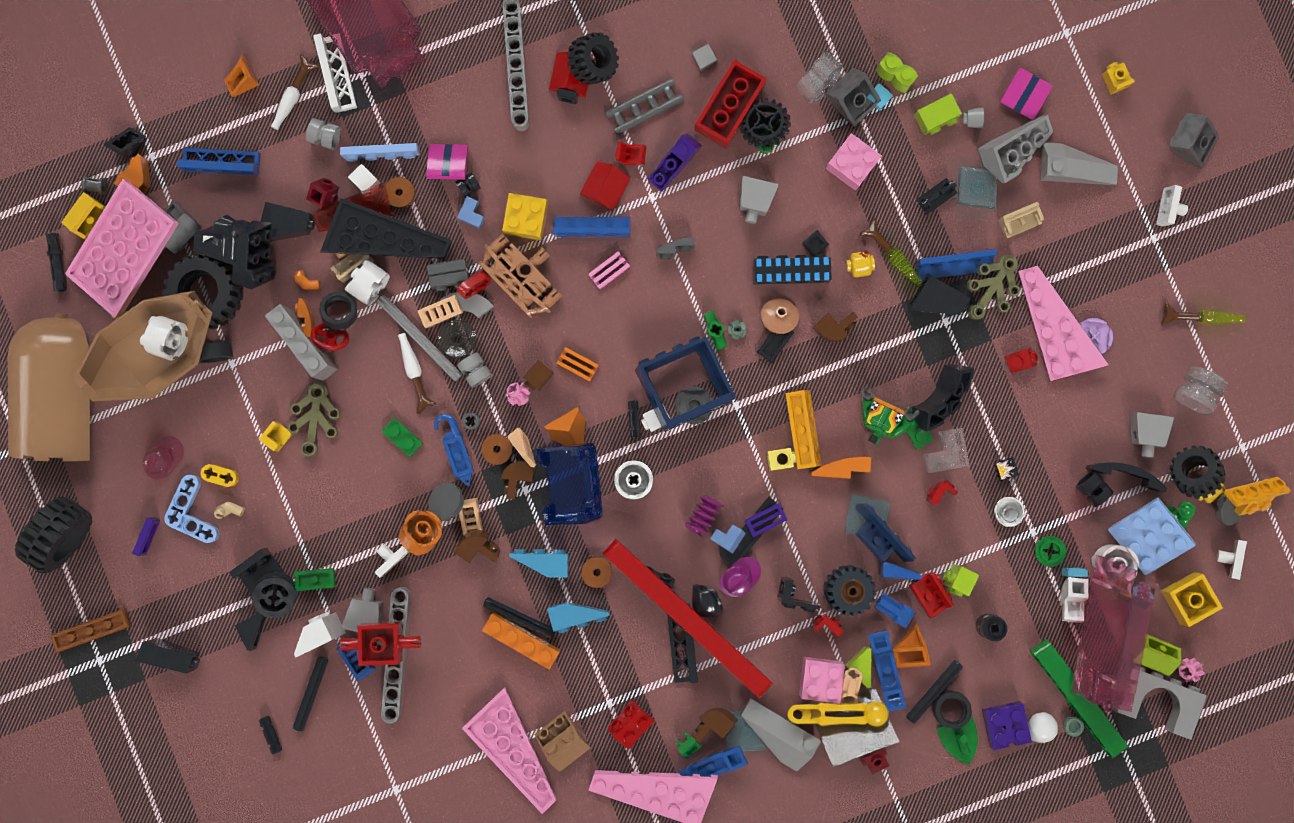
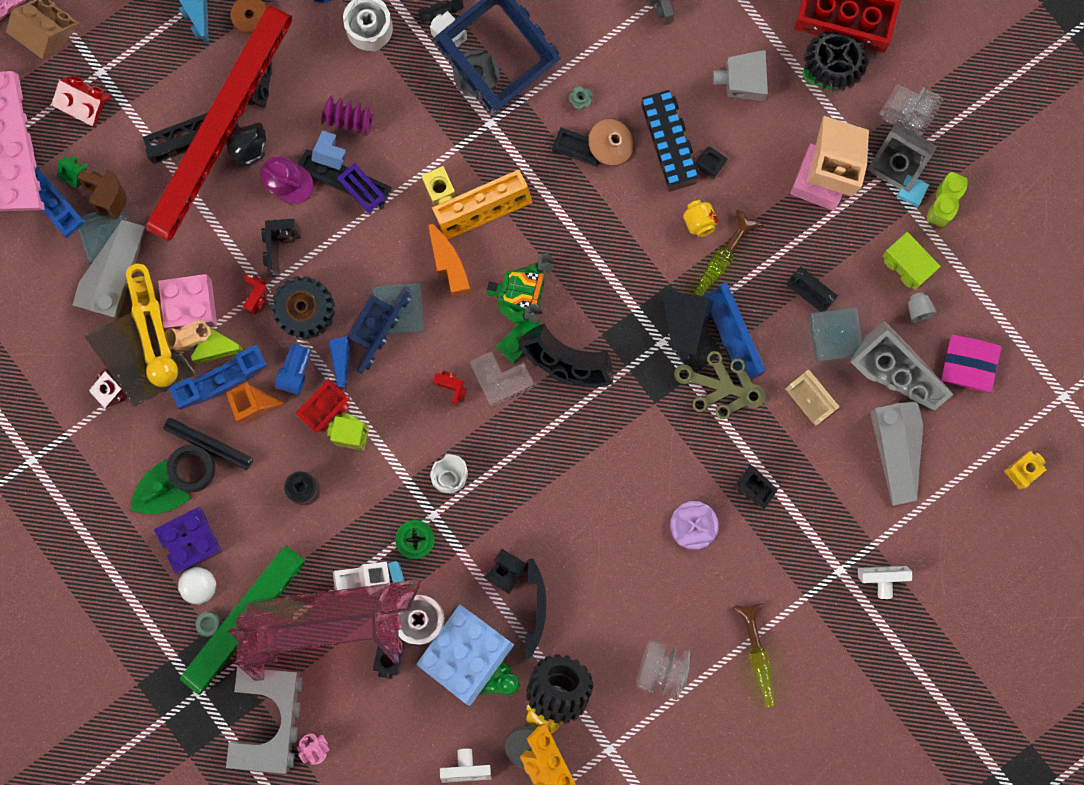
camera: 75 degrees right, 5 degrees down
green axle [703,311,728,351] -> none
reddish brown brick [812,312,858,342] -> none
tile [994,457,1019,481] -> none
red bracket [1005,348,1038,374] -> none
bright pink wing [1018,266,1108,381] -> none
light grey torso [1130,412,1174,458] -> none
lime brick [1133,634,1182,676] -> none
yellow brick [1161,572,1223,627] -> none
flat silver slope [1169,113,1219,168] -> none
none -> black slope [733,465,778,509]
none -> light nougat slope [807,116,869,196]

